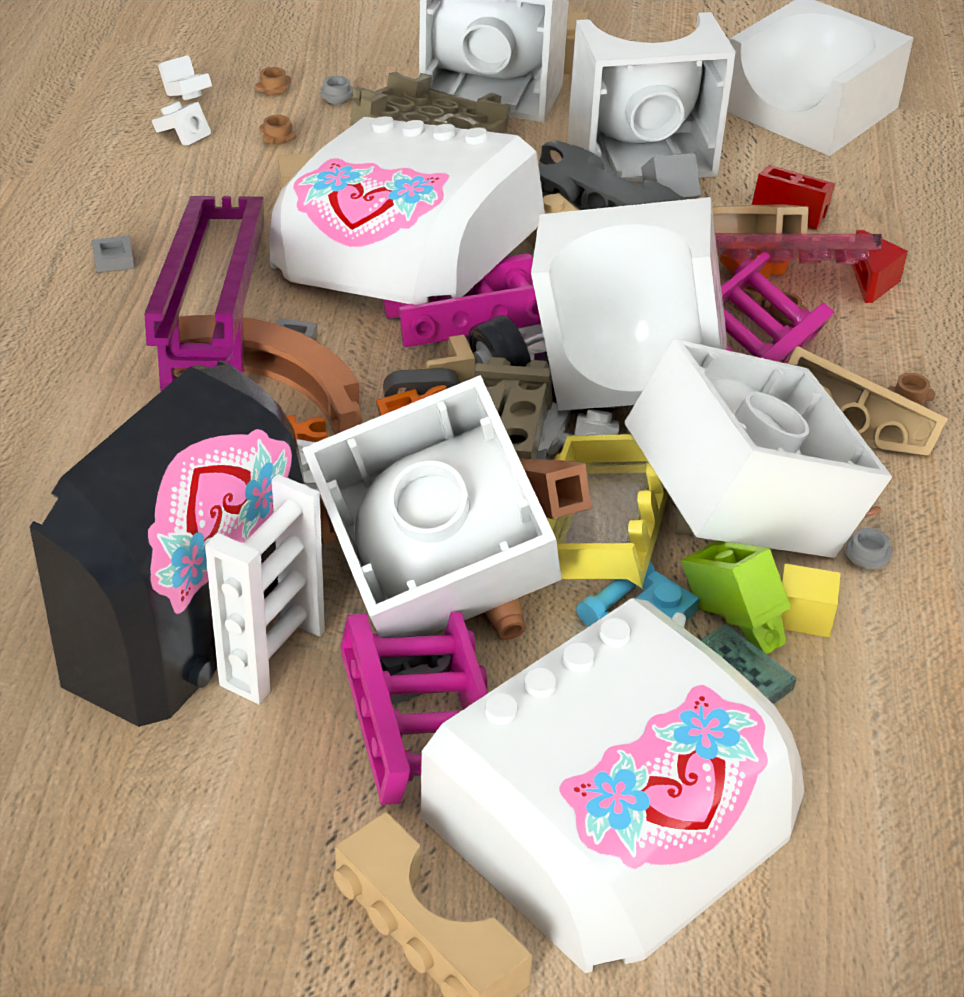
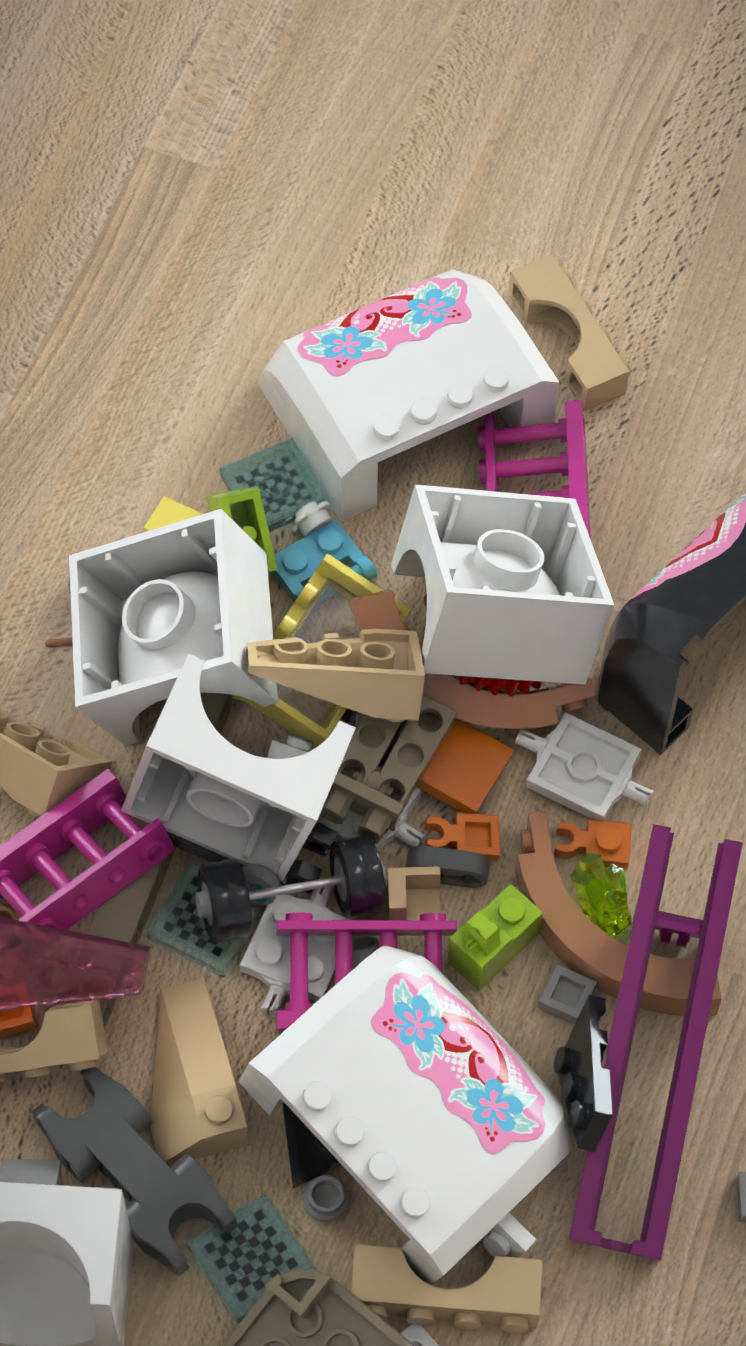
camera: 165 degrees left, 20 degrees up
white fence [205,474,325,705] -> none
none -> tan wedge [246,628,425,722]
none -> lime hinge [447,884,543,991]
none -> black wing [553,995,613,1152]
none -> clear neon green rock [569,851,632,936]

